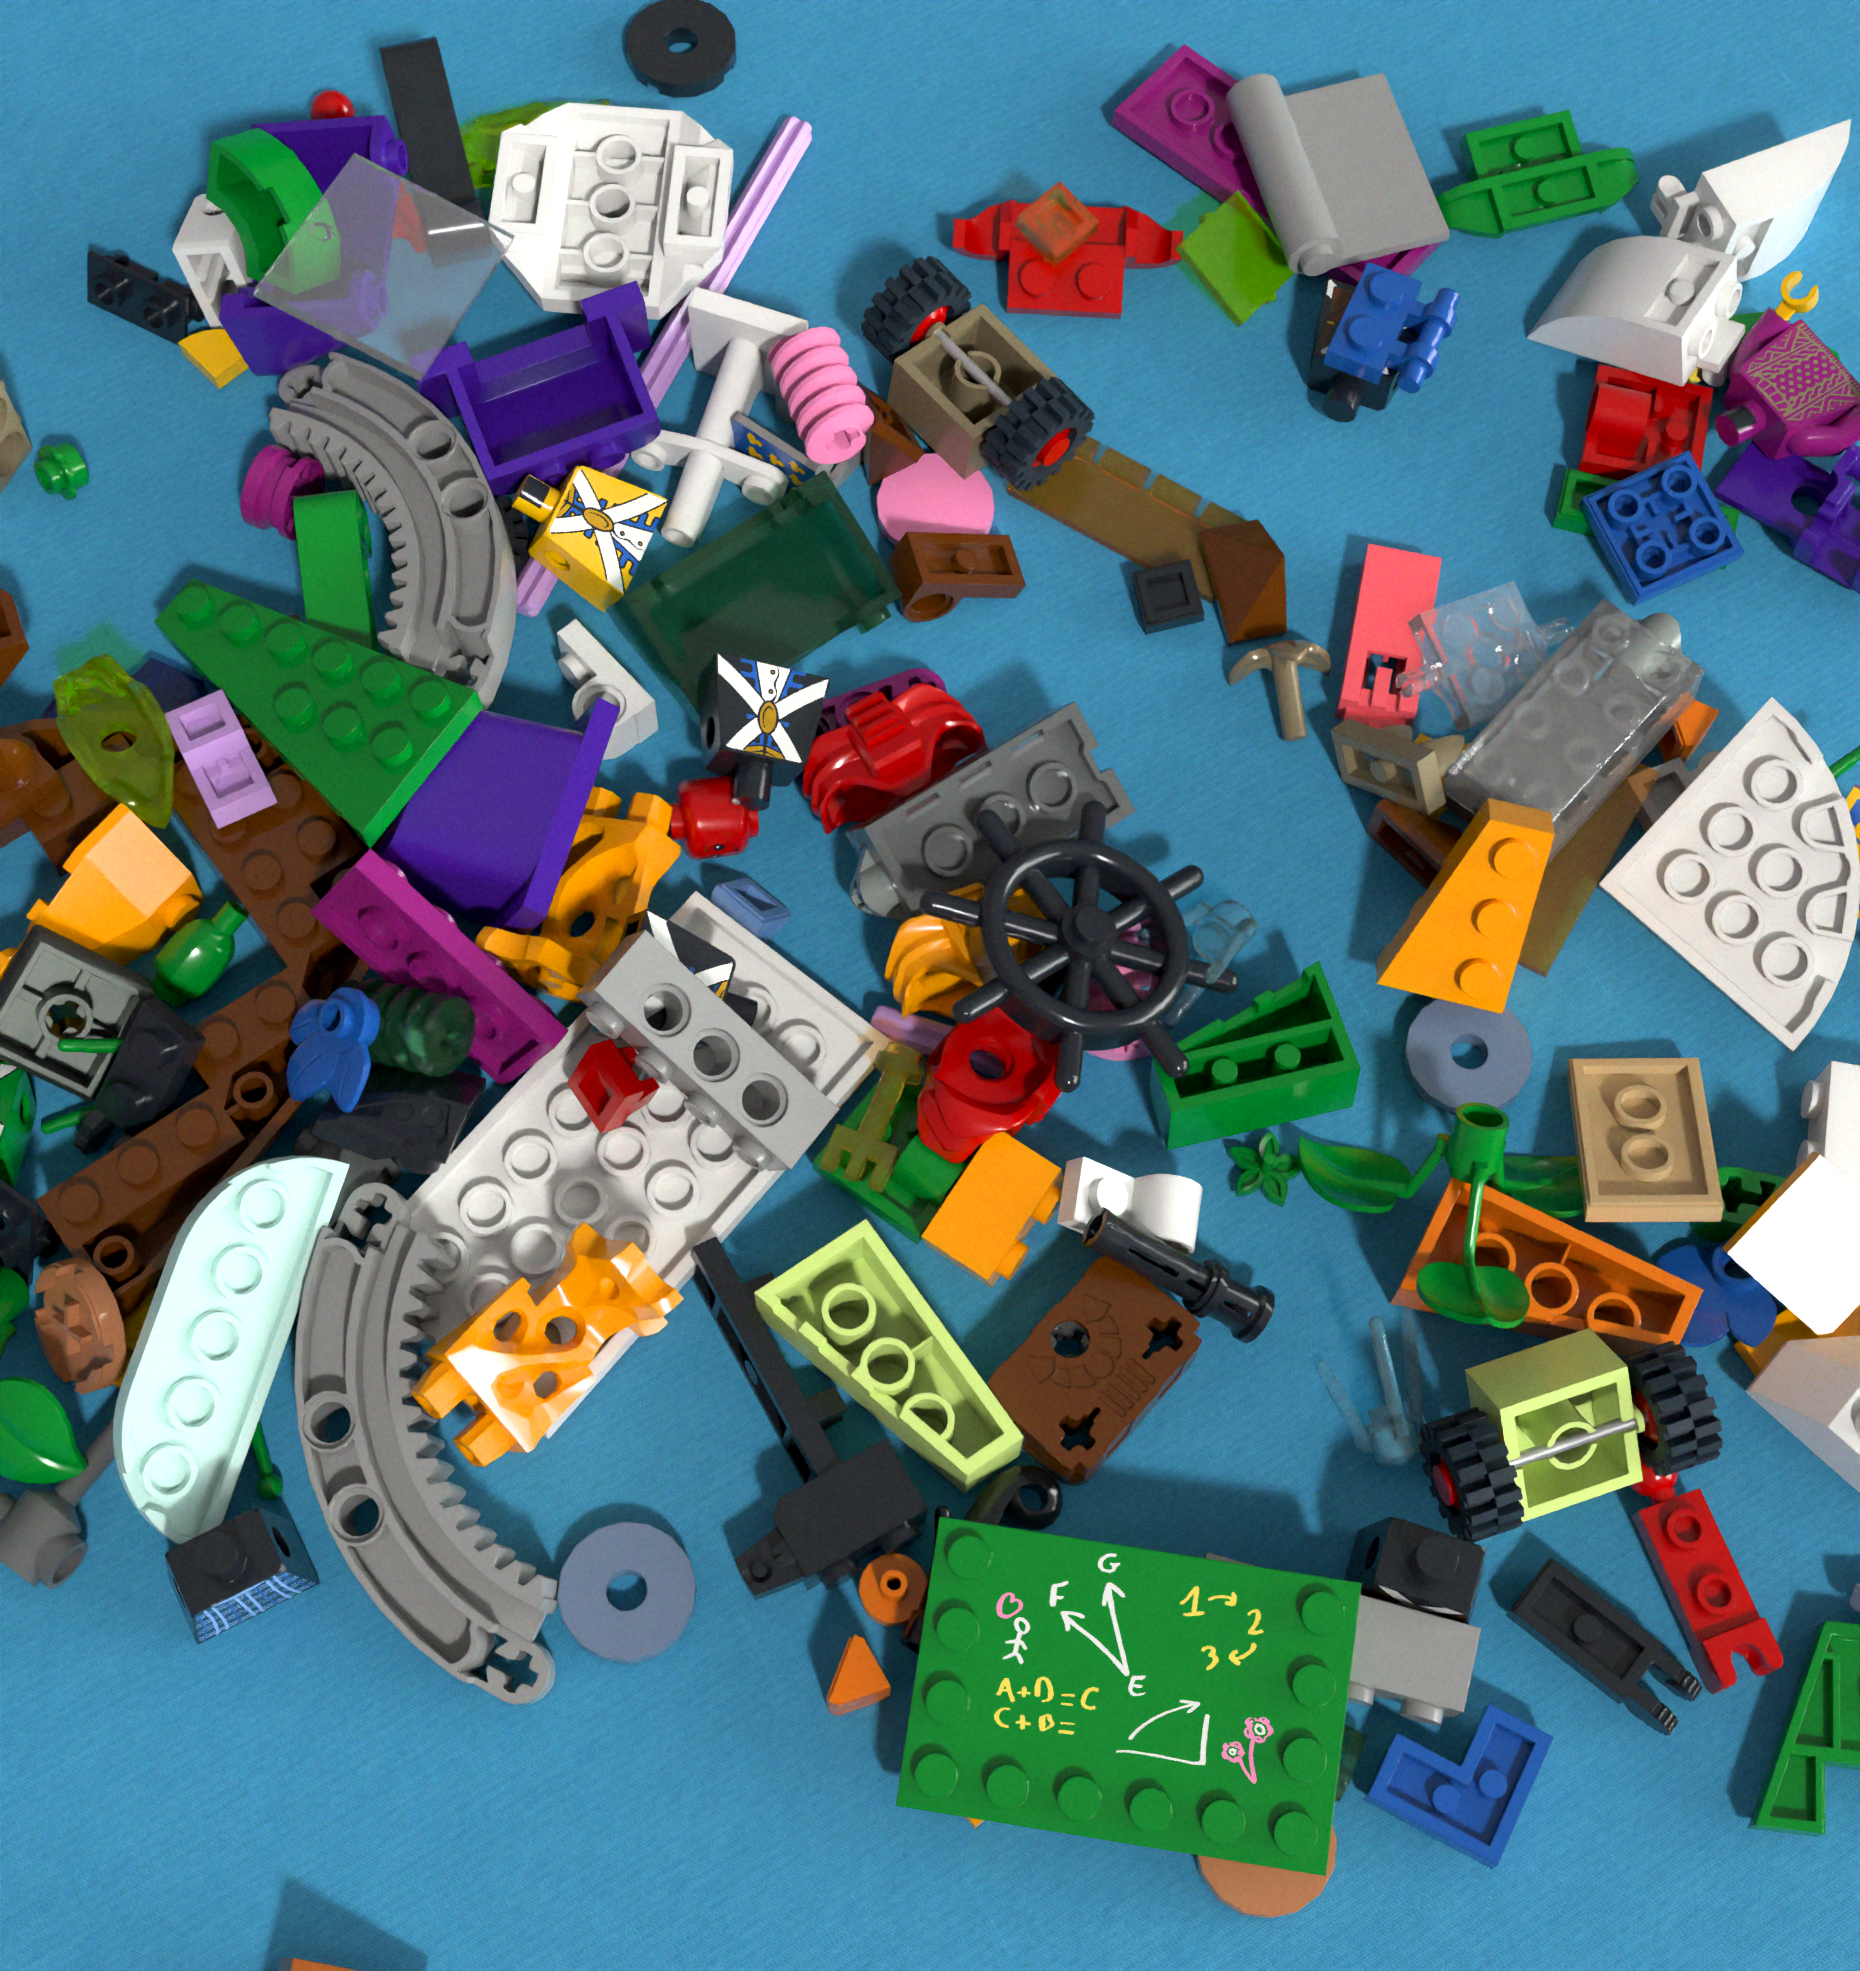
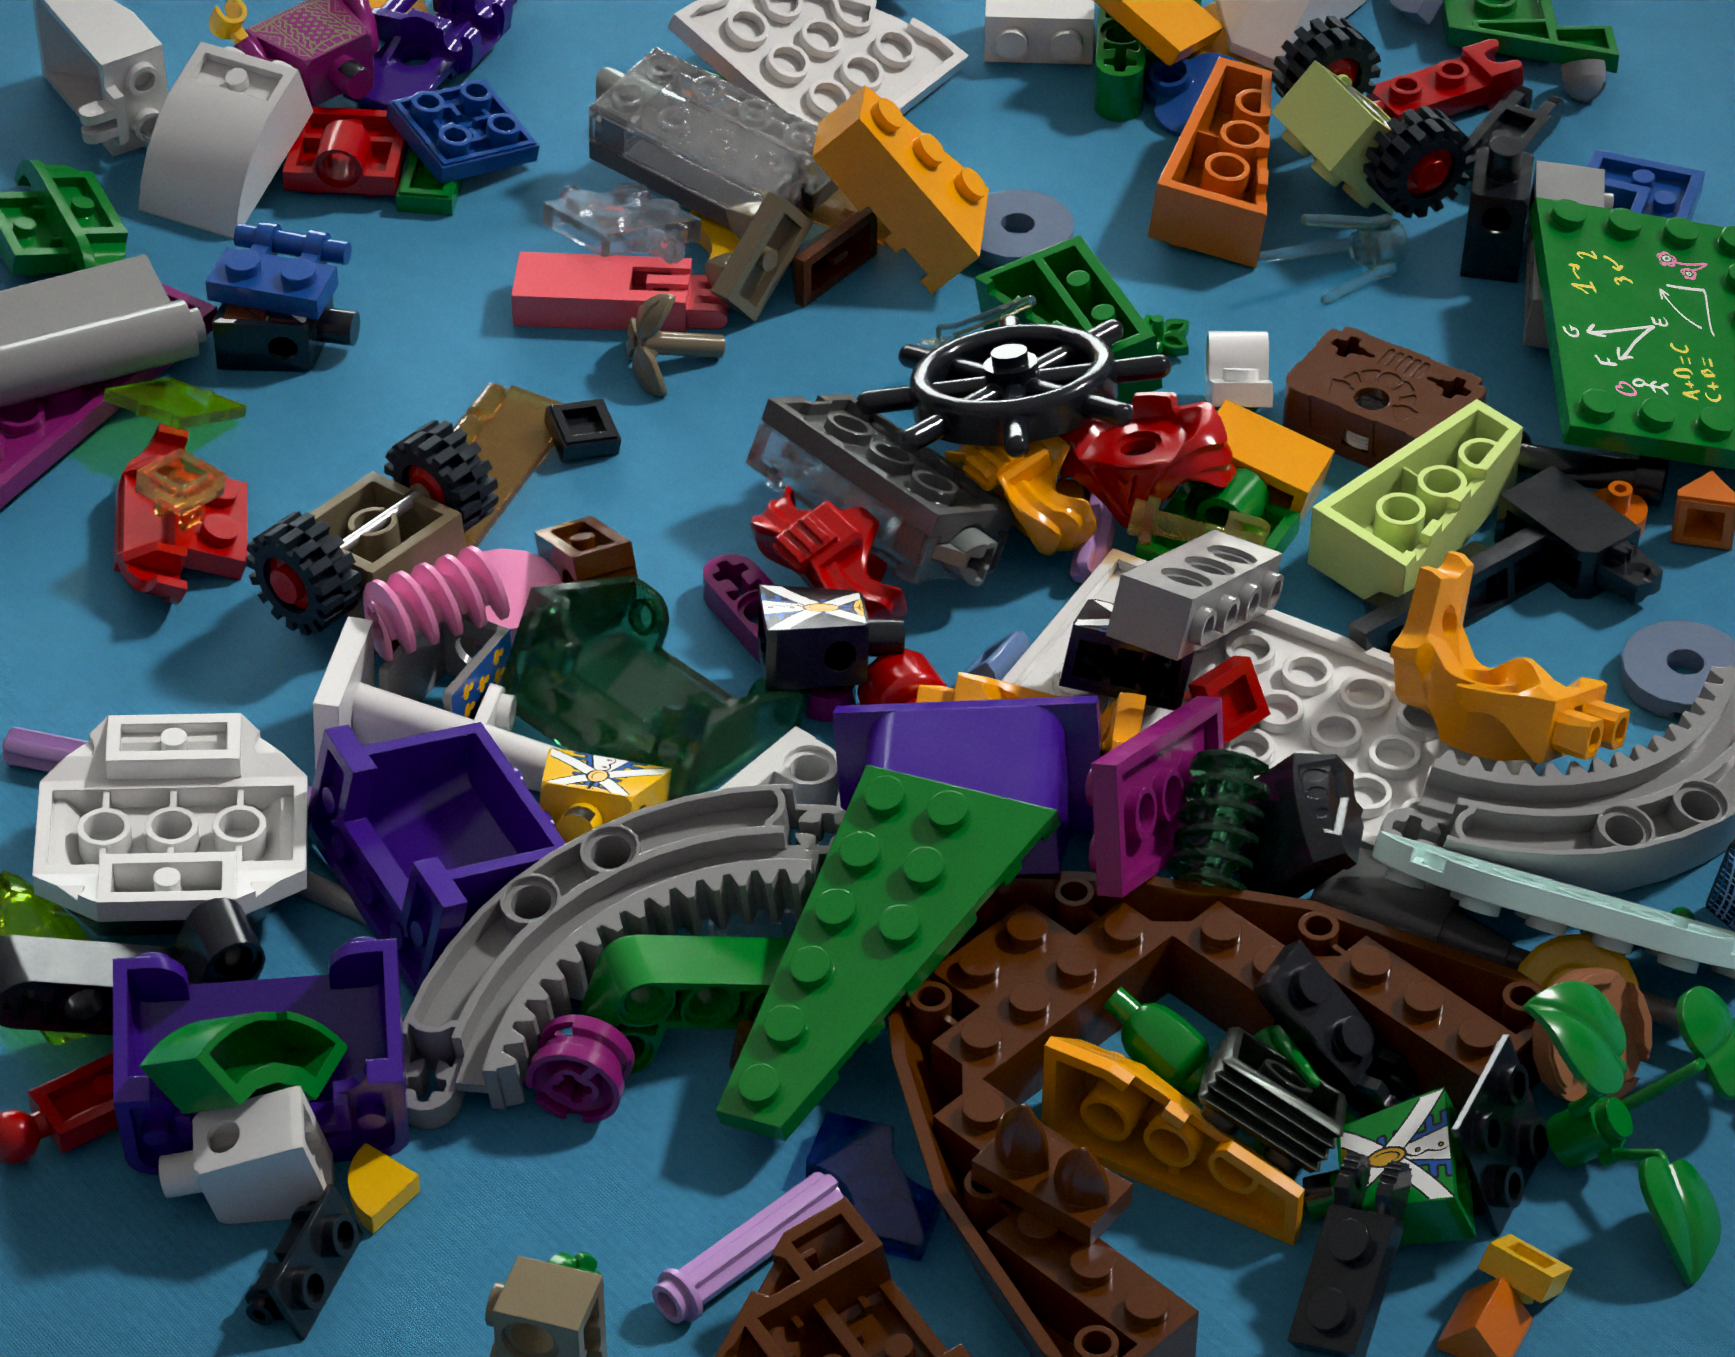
camera: 95 degrees left, 25 degrees down
clear neon green piece [53,654,174,829] -> none
lavender slope [163,689,278,829] -> none
clear piece [254,153,515,381] -> none
blue plate [286,987,380,1113] -> none
black pin [1082,1207,1275,1343] -> none
reddish brown slope [1199,519,1287,646] -> none
green plant [1298,1102,1584,1329] -> none
tan tile [1567,1058,1724,1222] -> none
none -> lavender axle [652,1172,843,1323]
none -> light grey hinge [1561,59,1607,102]

